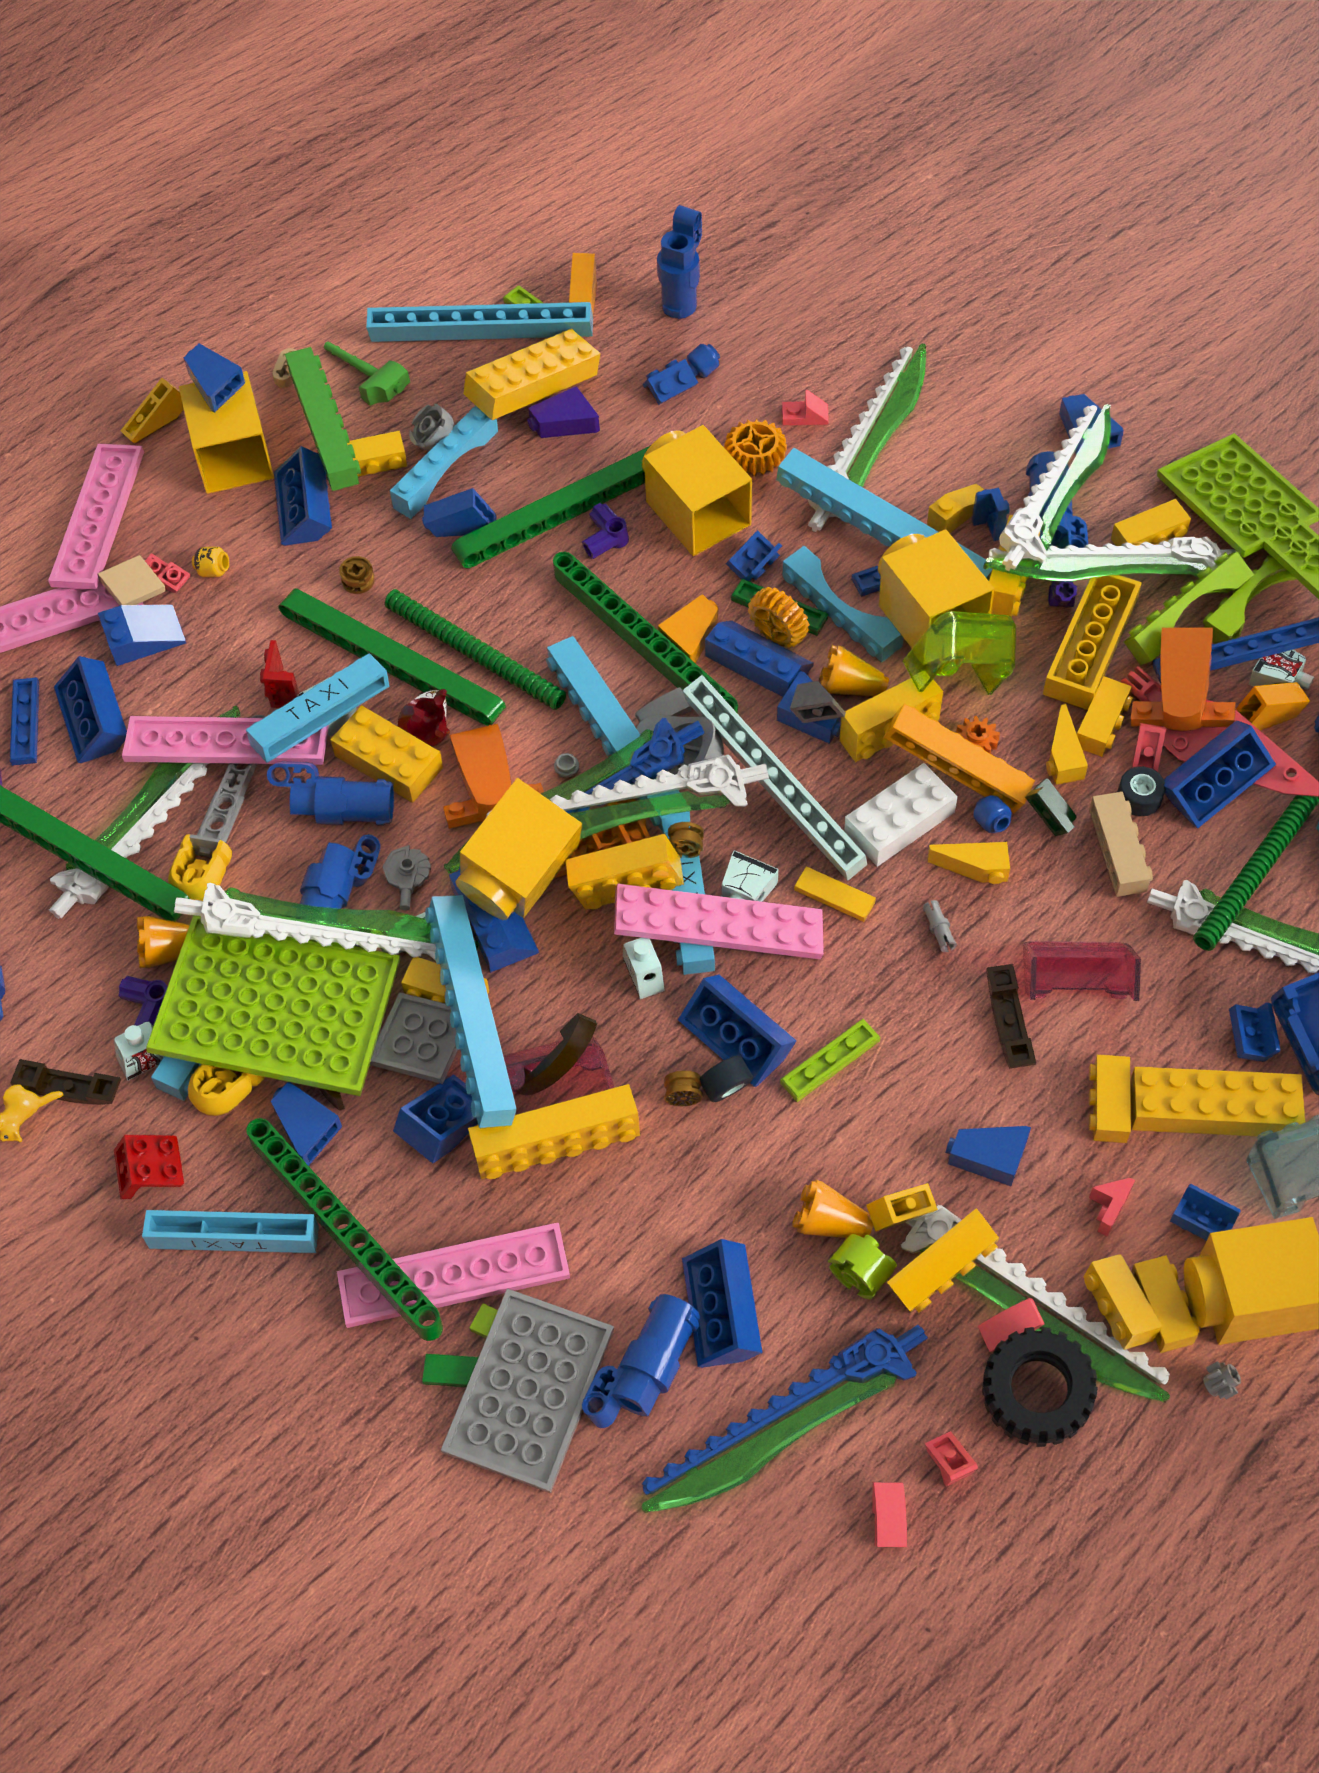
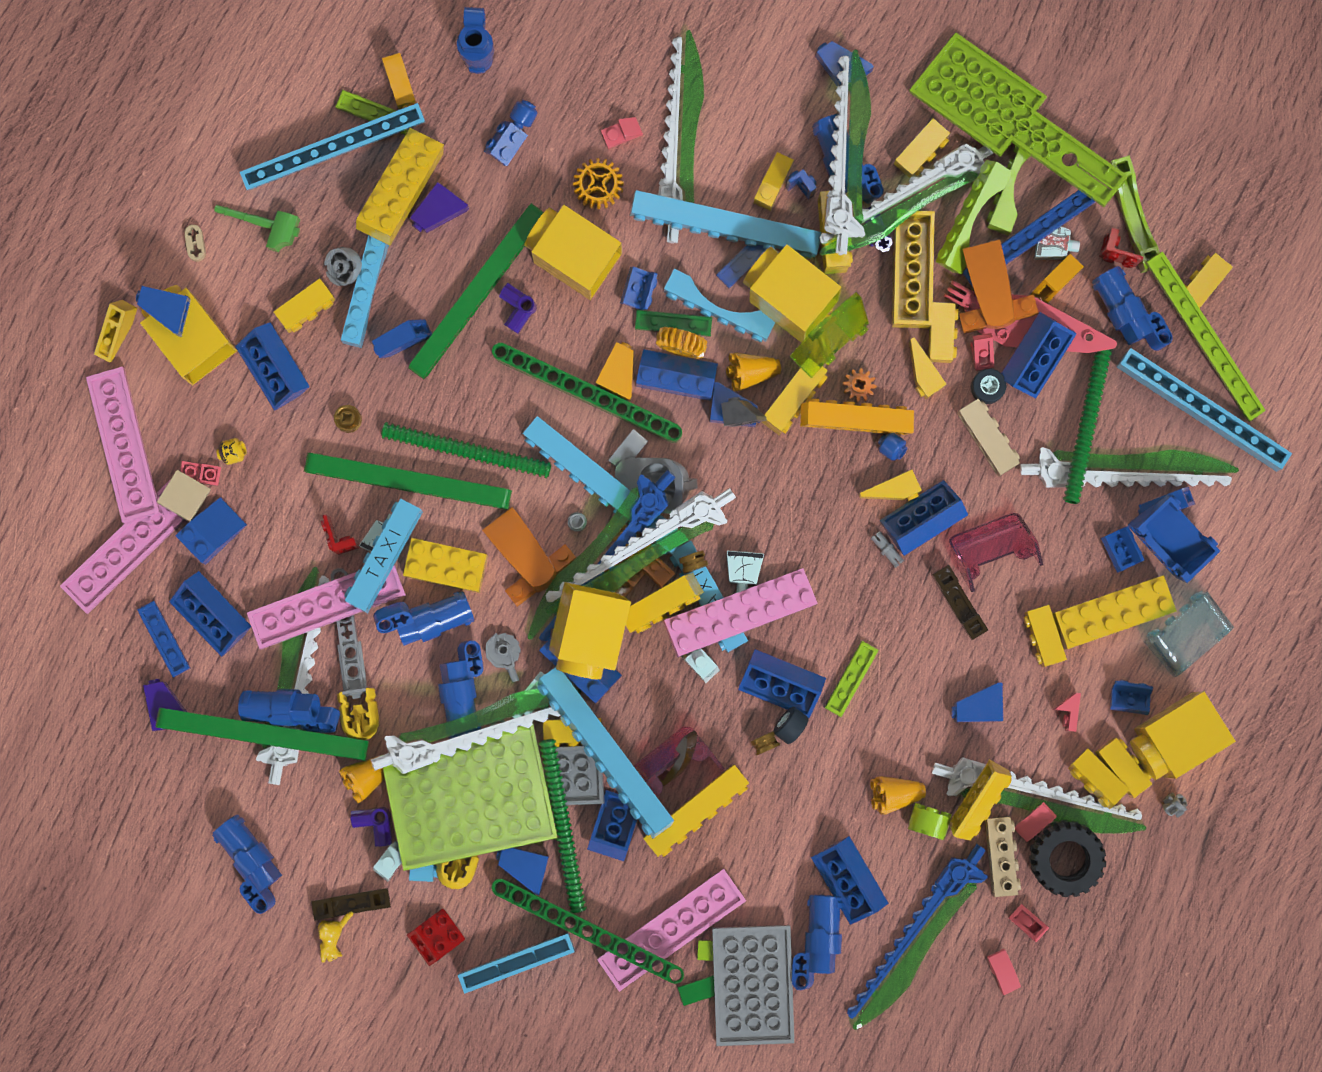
camera: 30 degrees left, 25 degrees up
bright green brick [285,347,361,491] -> none
dark red piece [397,689,450,747] -> none
light aqua brick [683,675,867,881] -> none
yellow tile [794,866,876,922] -> none
white brick [844,763,958,867] -> none
yellow slope [866,1183,938,1231] -> none
panel [1025,778,1077,837] -> none
none -> blue piece [238,689,340,733]
none -> green piece [539,739,587,913]
none -> blue slope [880,480,968,556]
none -> tan brick [985,816,1021,897]

